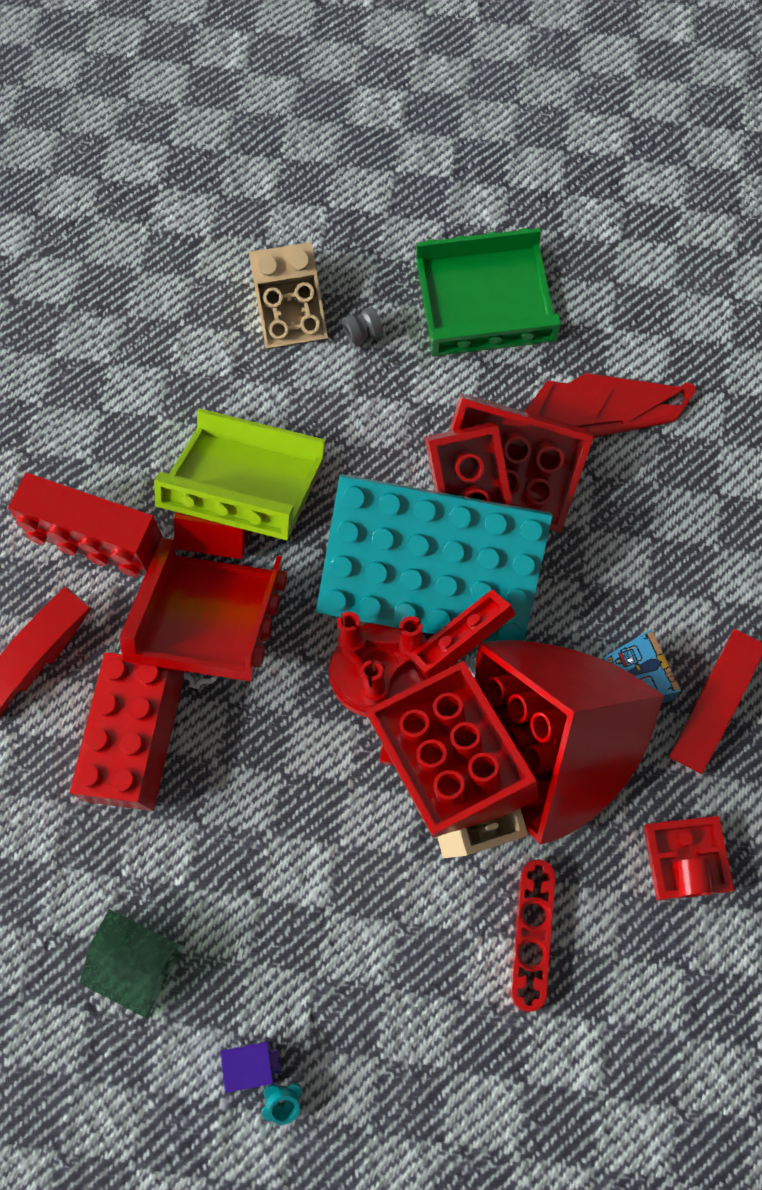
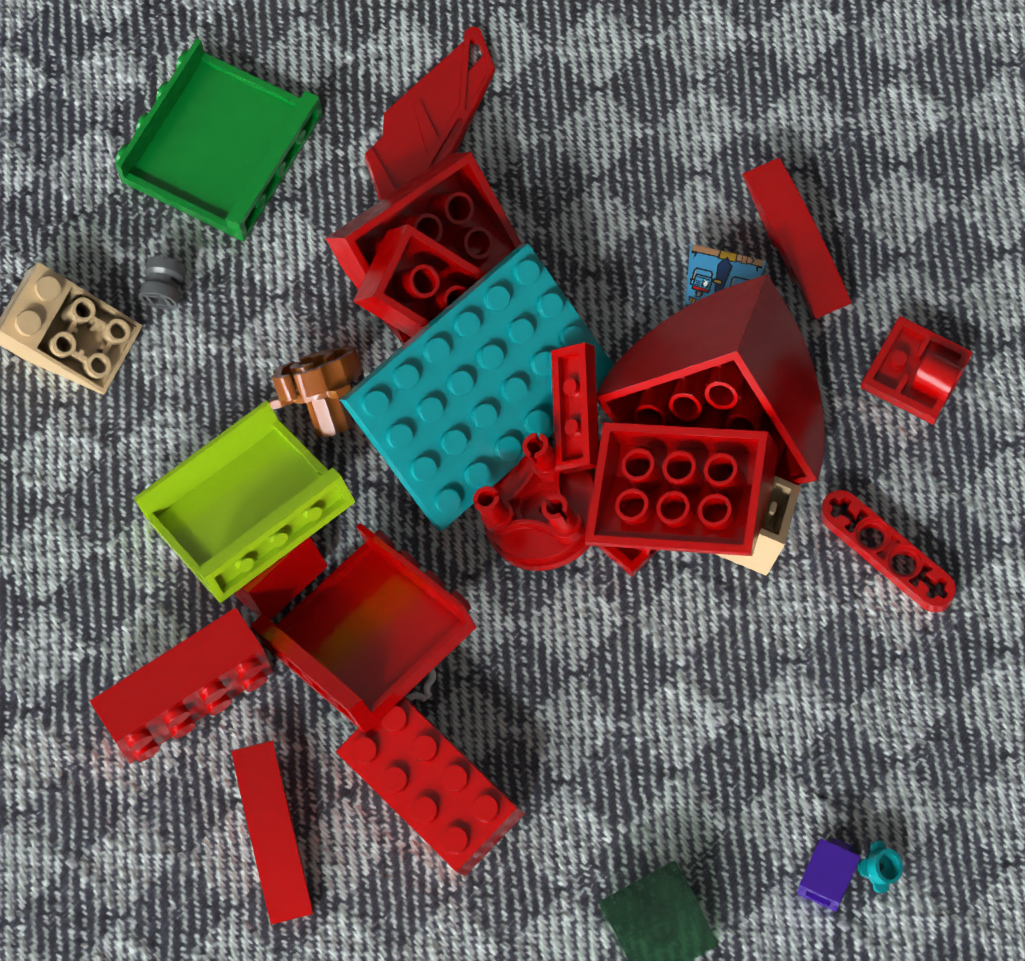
camera: 50 degrees left, 0 degrees up
none -> dark orange piece [269,346,363,438]

